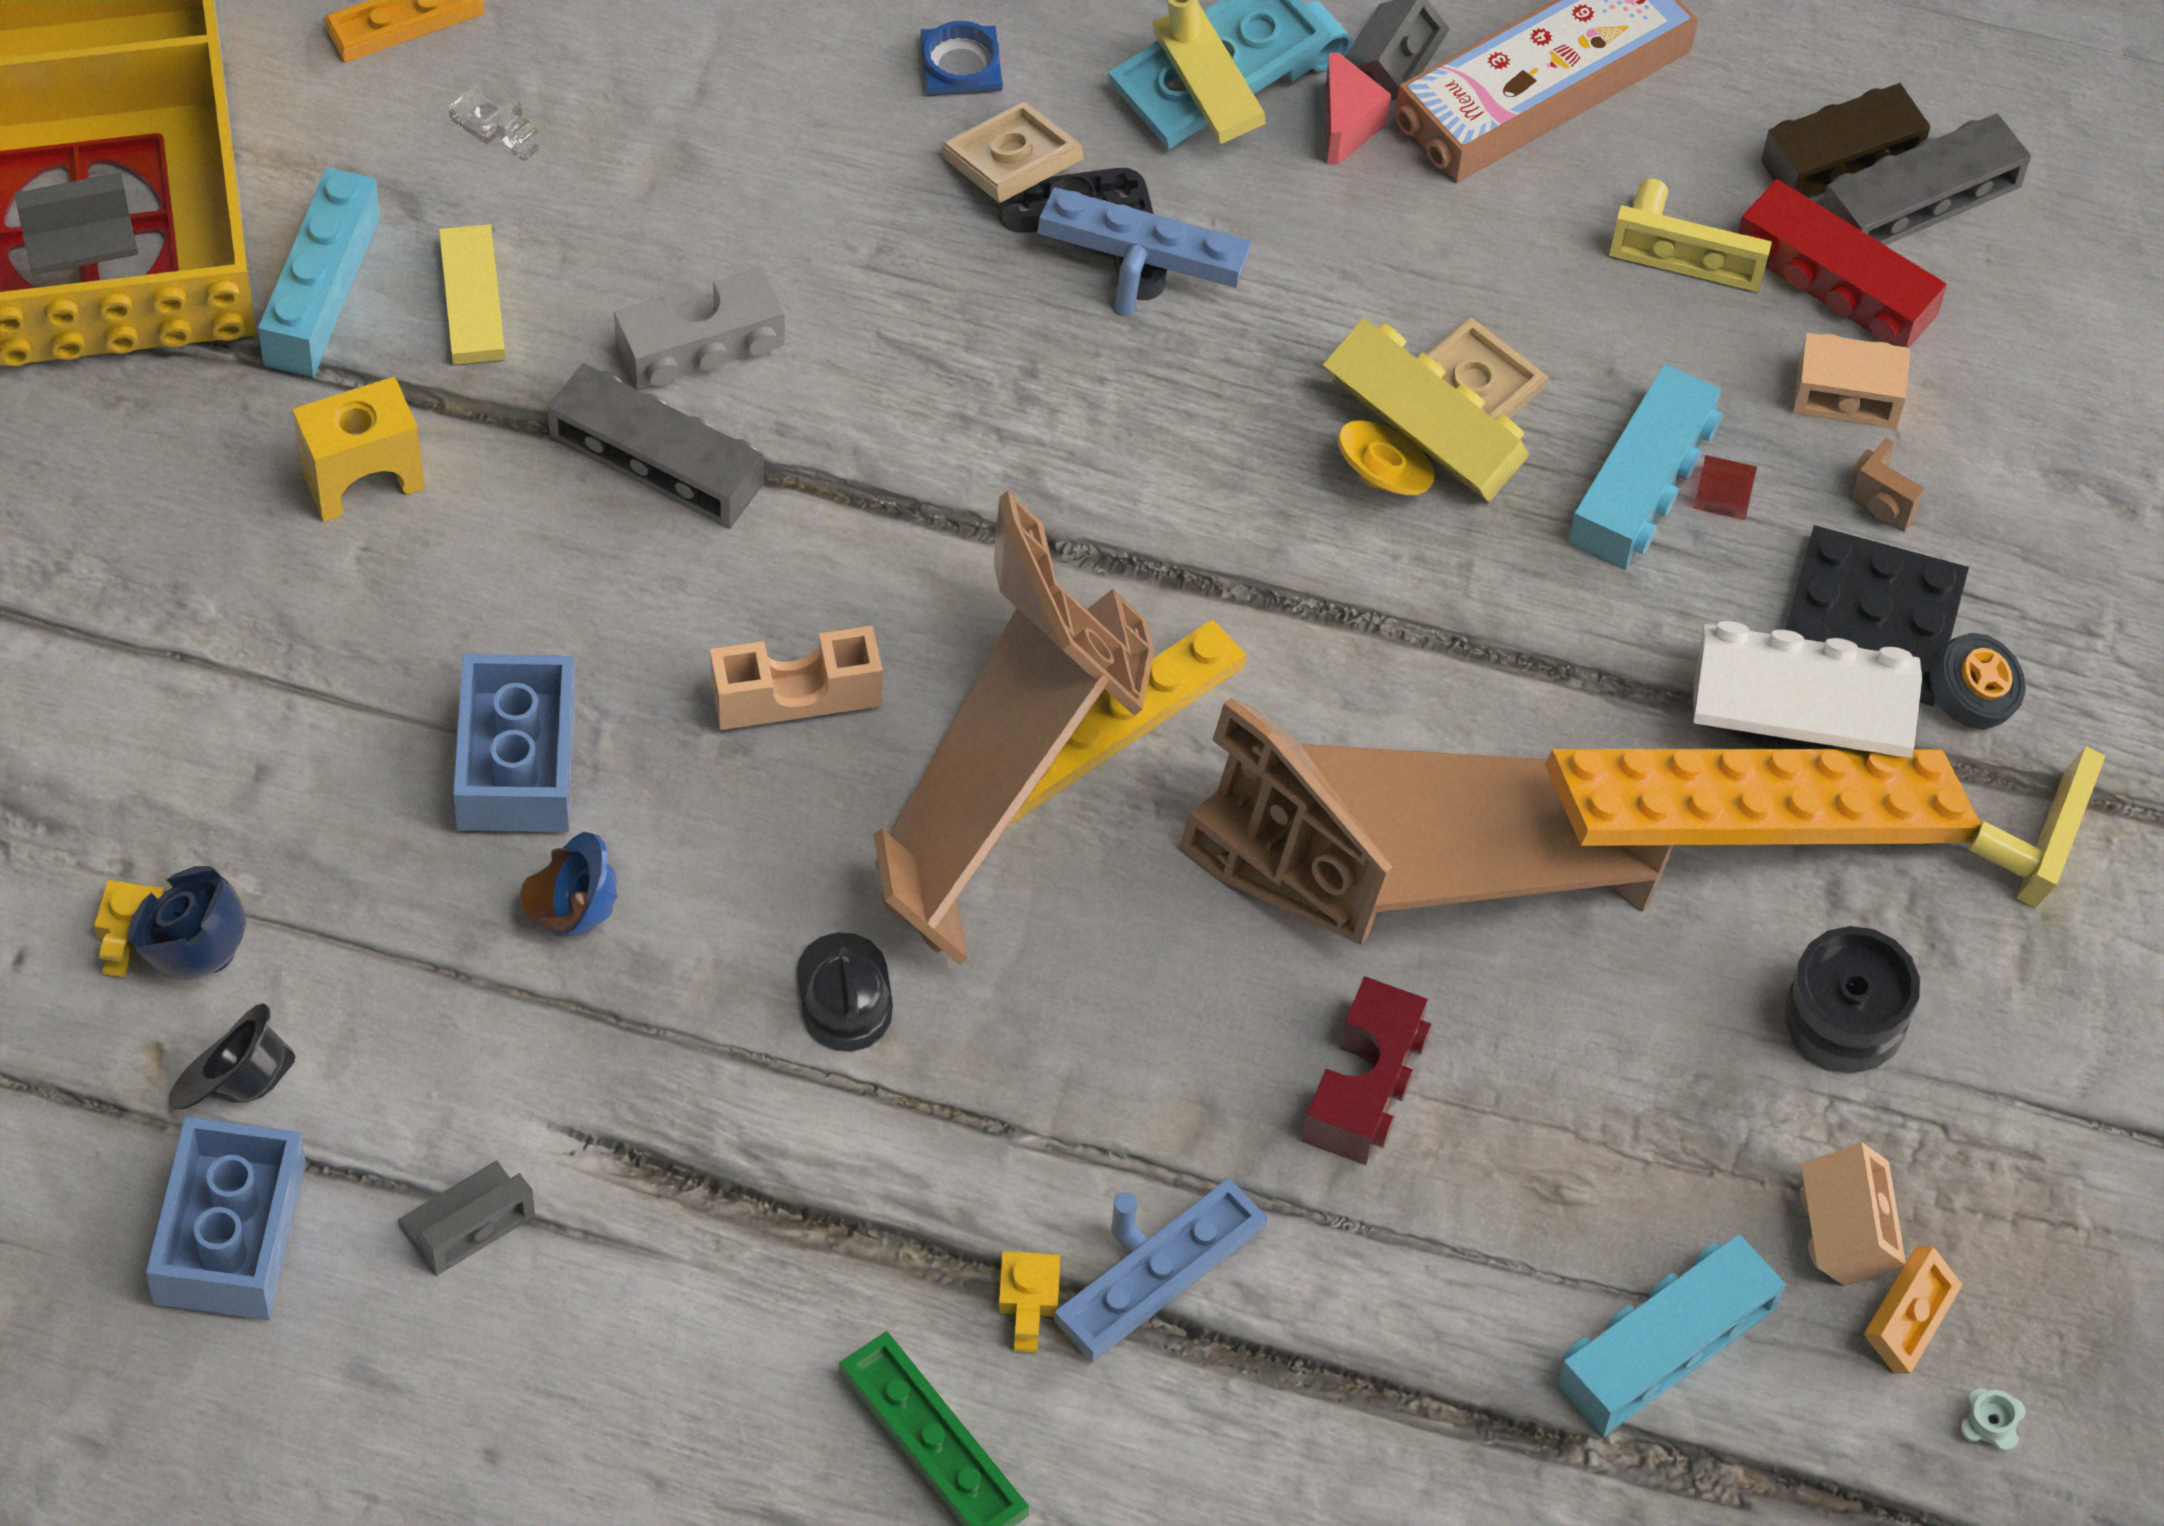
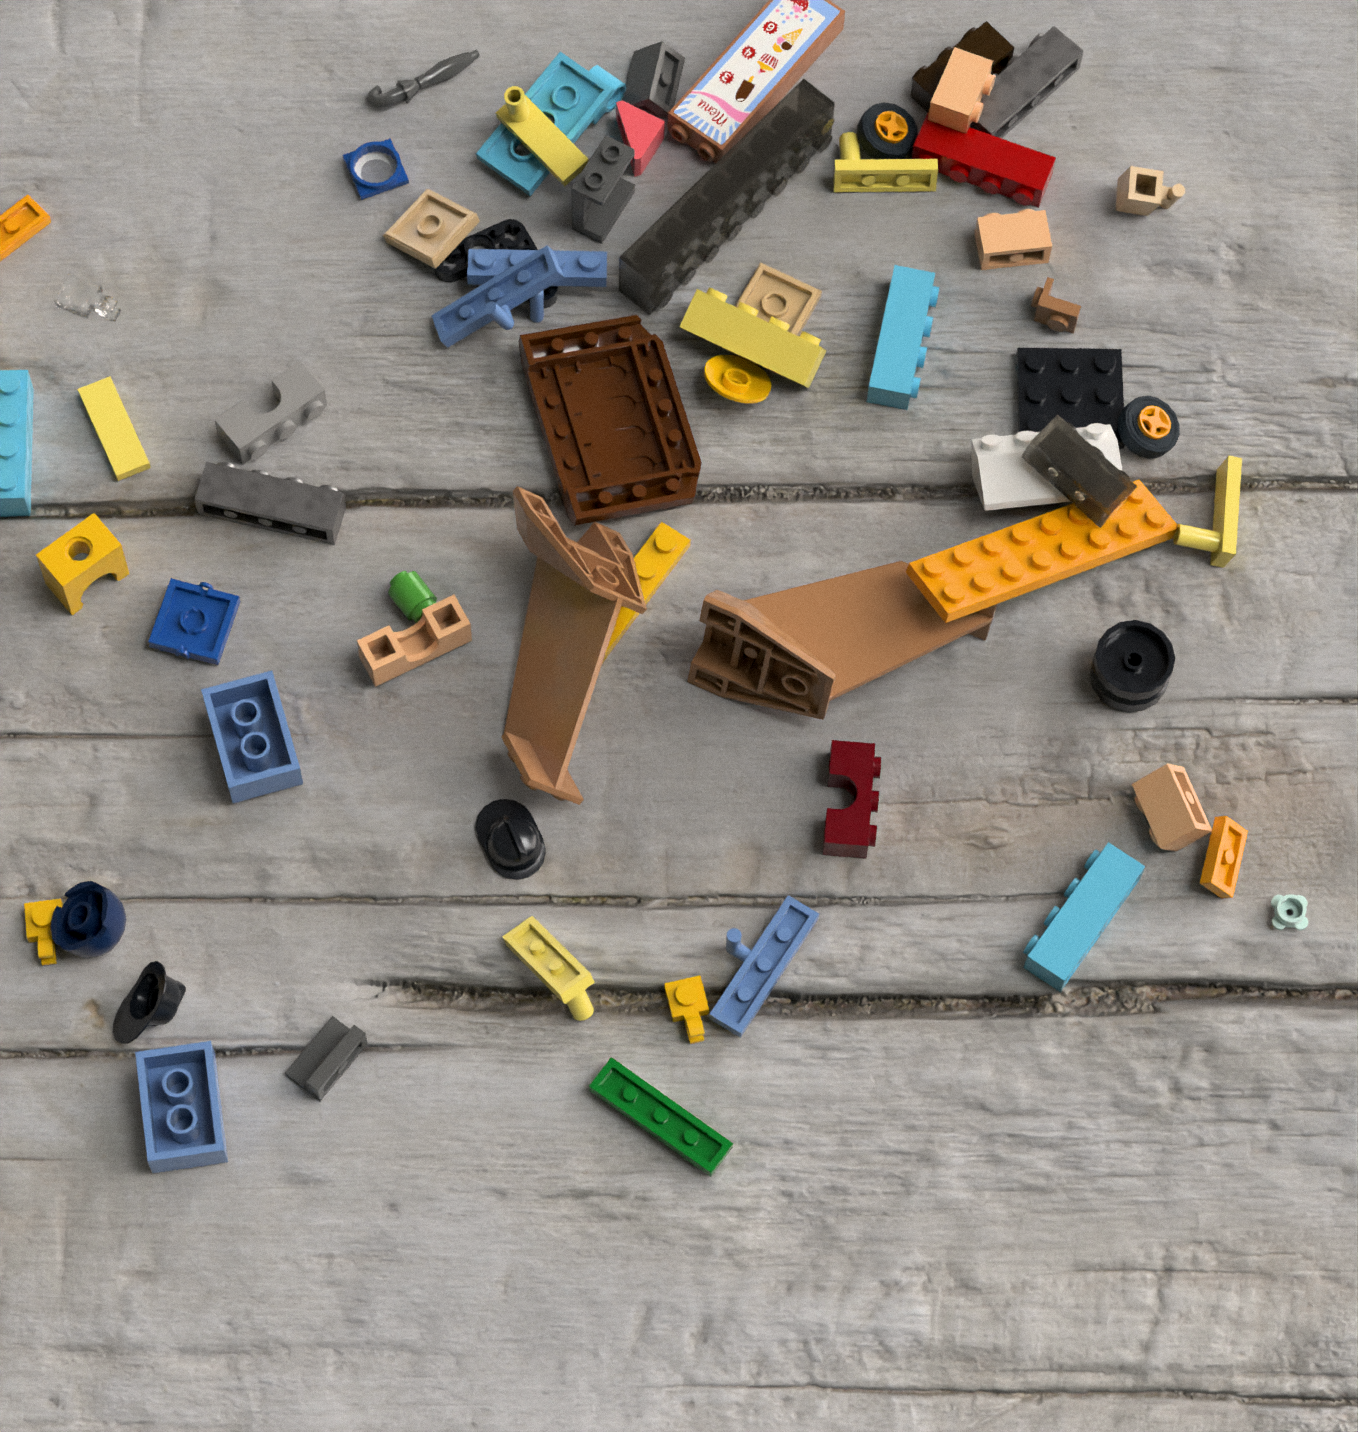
camera: 15 degrees left, 10 degrees up
blue piece [520,831,618,937] -> none
clear red tile [1693,455,1757,520] -> none
none -> blue plate [148,578,240,665]
none -> bright green brick [388,571,437,623]
none -> medium blue plate [431,245,564,348]
none -> light yellow piece [502,916,595,1021]
none -> reddish brown slope [518,315,702,526]
none -> dark grey panel [571,135,635,244]
none -> clear smoke brick [619,79,835,316]
none -> black wheel [857,102,918,159]
none -> light nougat brick [928,47,996,133]
none -> clear smoke brick [1021,415,1138,528]
none -> tan brick [1115,166,1185,216]

